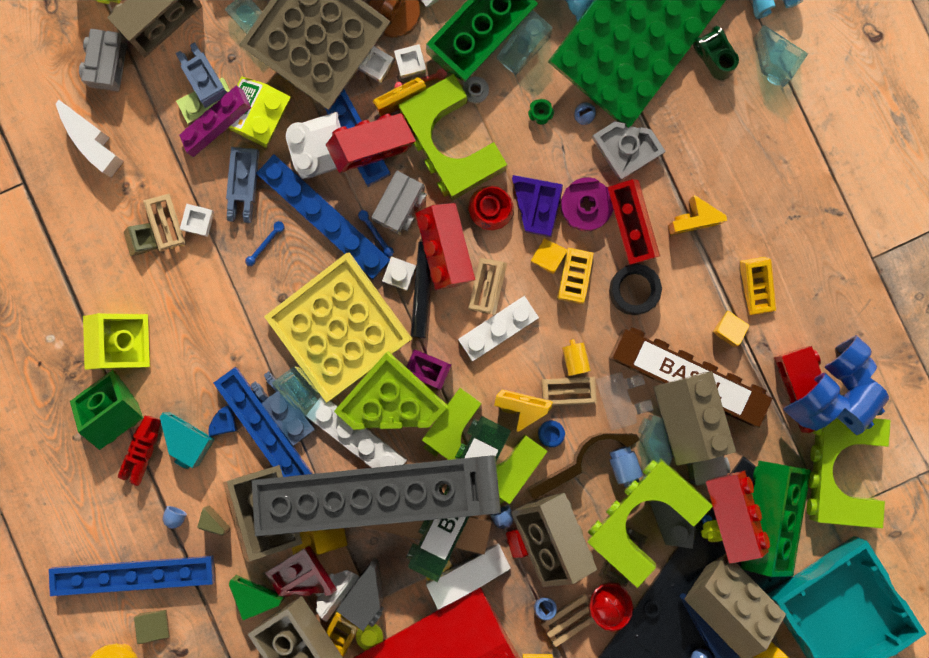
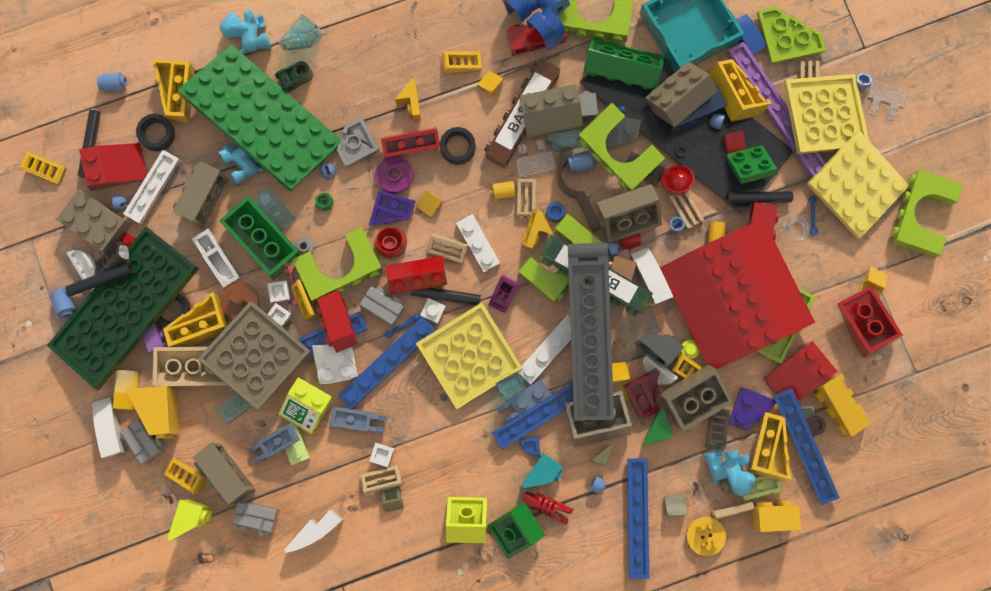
camera: 80 degrees left, 5 degrees down
magenta plate [179,85,251,157] -> none
blue hinge [245,221,285,266] -> none
lime plate [334,351,448,430] -> none
yellow slope [557,247,594,305] -> none
neon yellow plate [701,520,722,542] -> none
red brick [706,471,770,564] -> none

